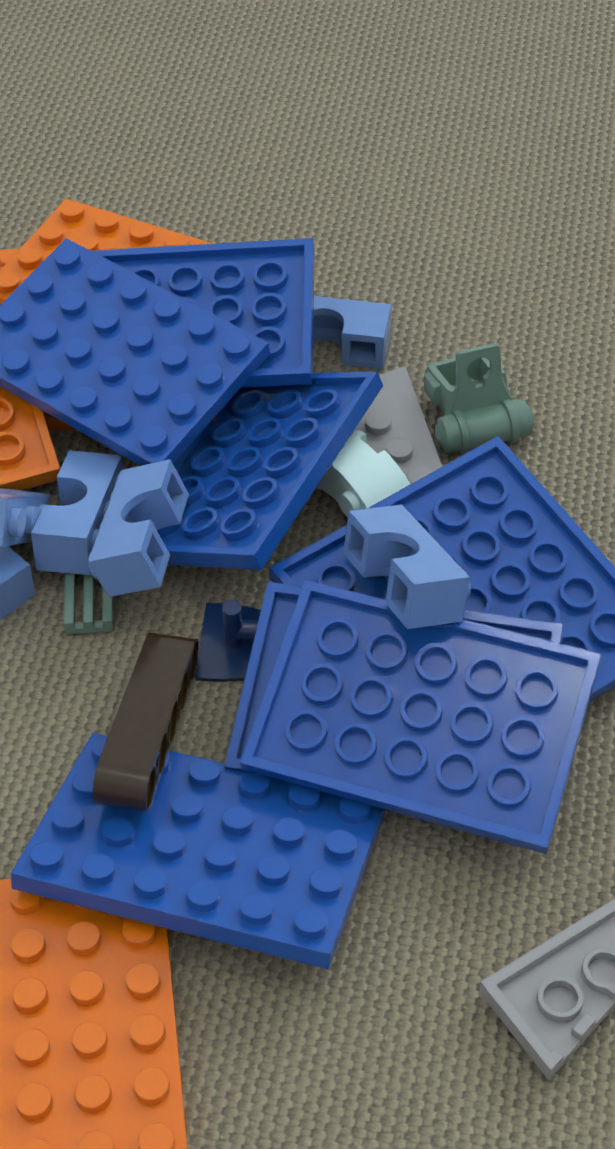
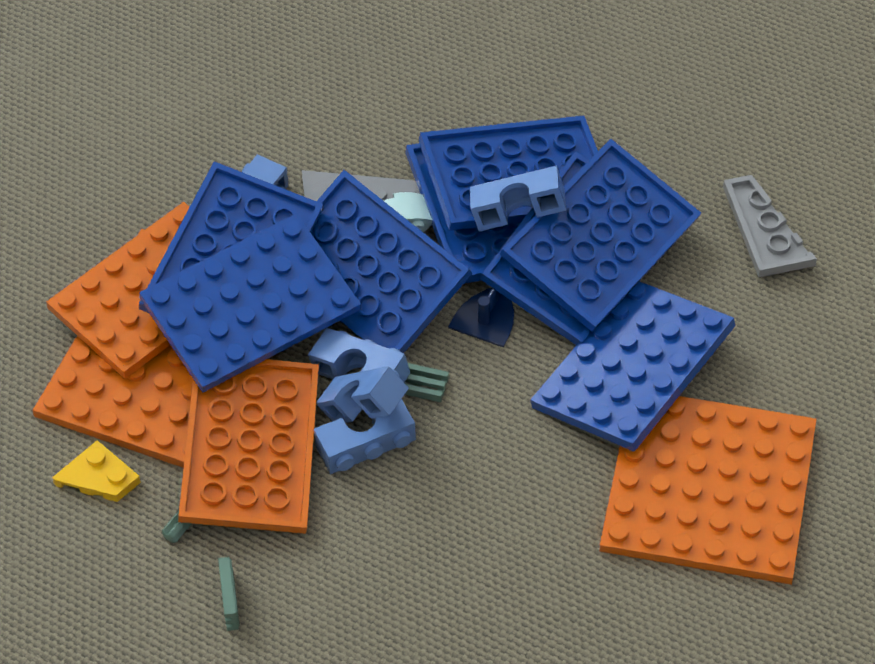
camera: 70 degrees left, 5 degrees up
medium blue arch [88,459,189,597] -> none
dark brown beam [93,632,199,812] -> none
sand green piece [424,343,534,455] -> none

